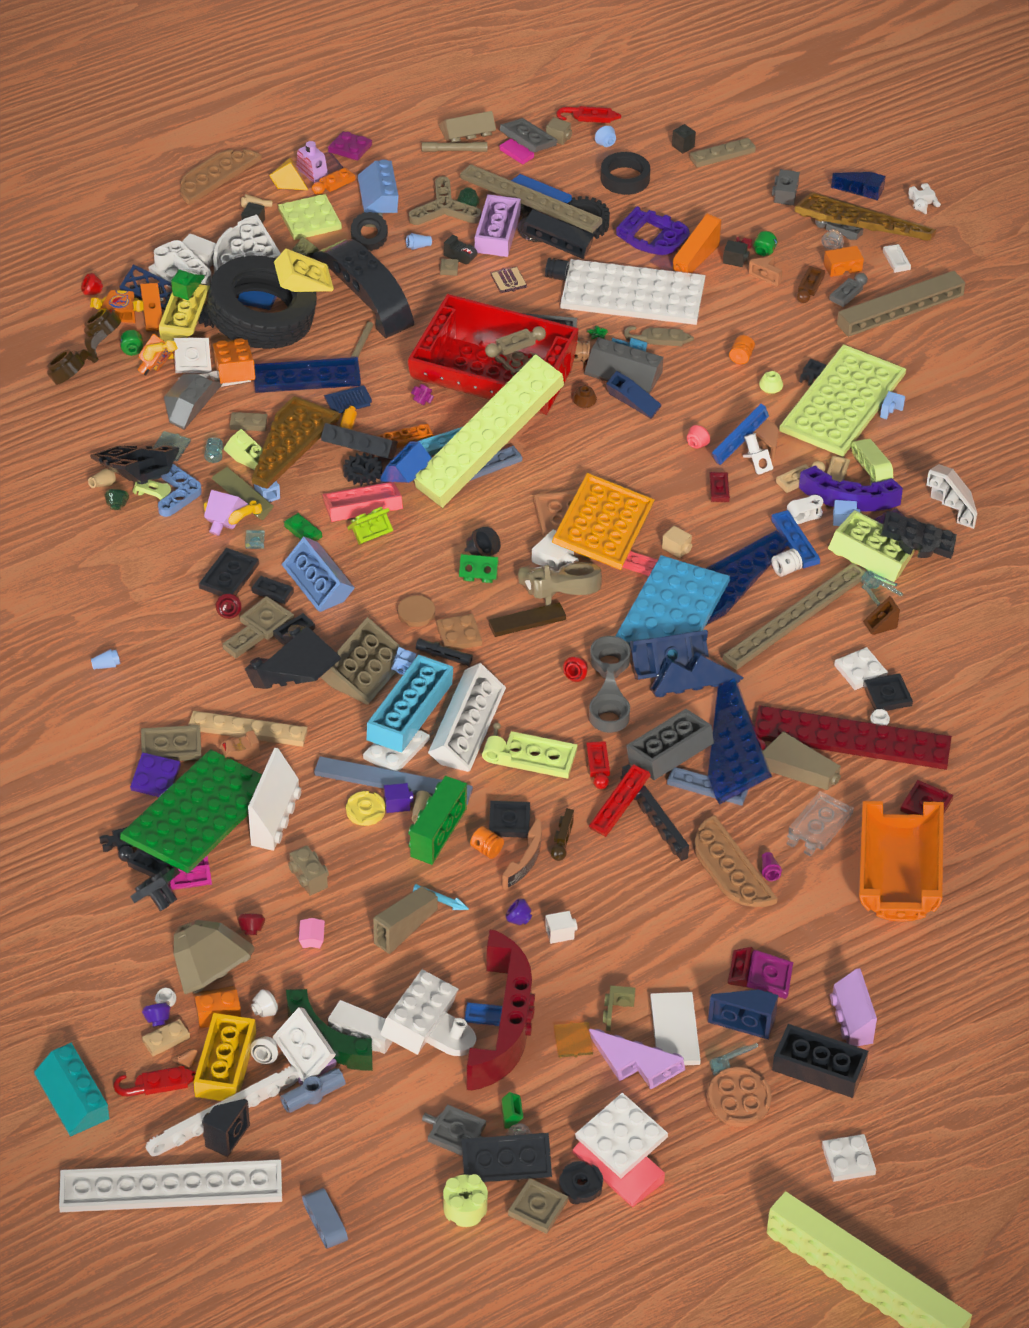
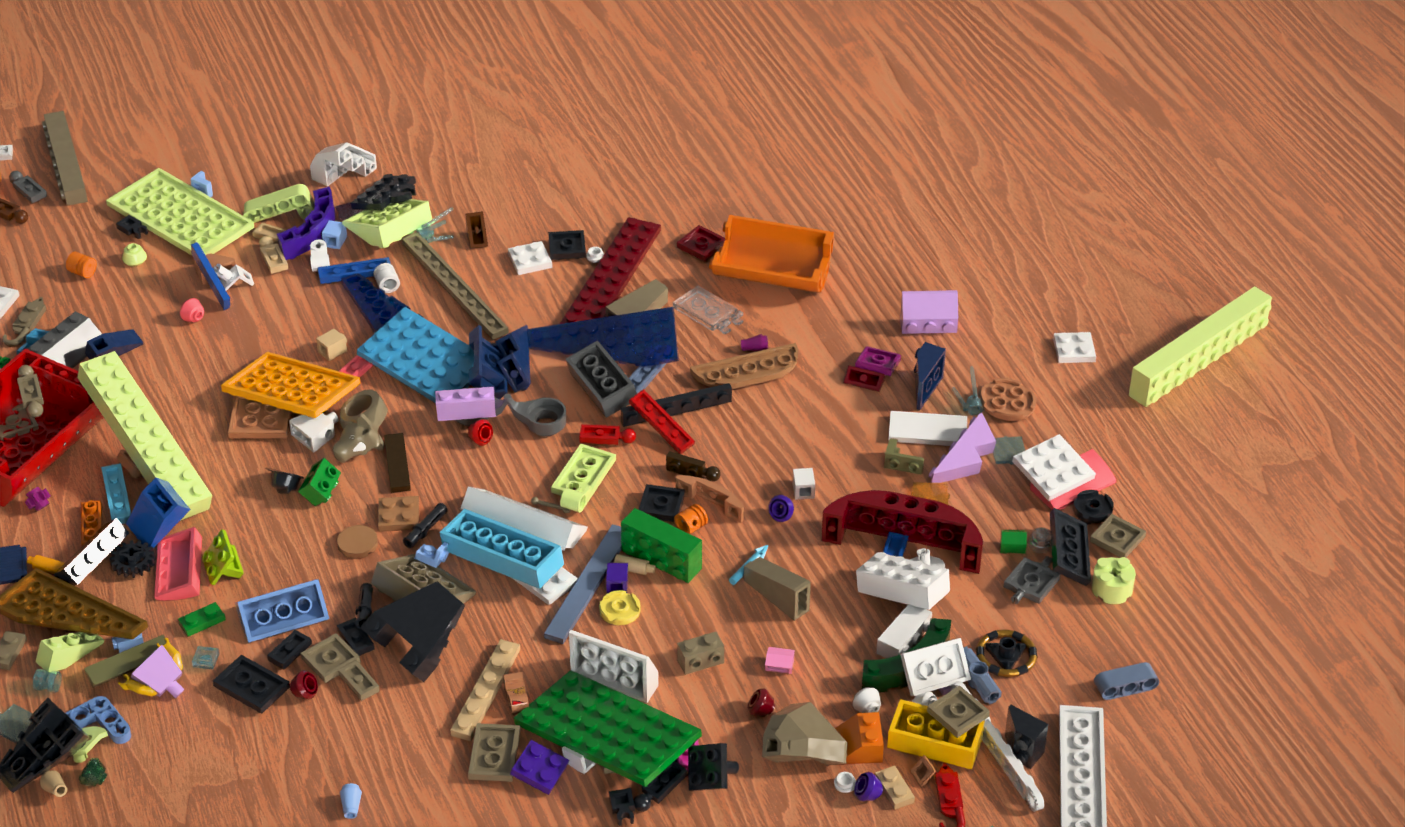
camera: 80 degrees left, 5 degrees down
dark red plate [709,472,730,502] -> none
black brick [772,1024,869,1098] -> none
none -> black pin [355,583,373,629]
none -> lavender slope [435,387,496,421]
none -> dark tan plate [927,685,990,738]
none -> black piece [976,630,1038,677]
none -> clear light blue piece [993,436,1025,465]

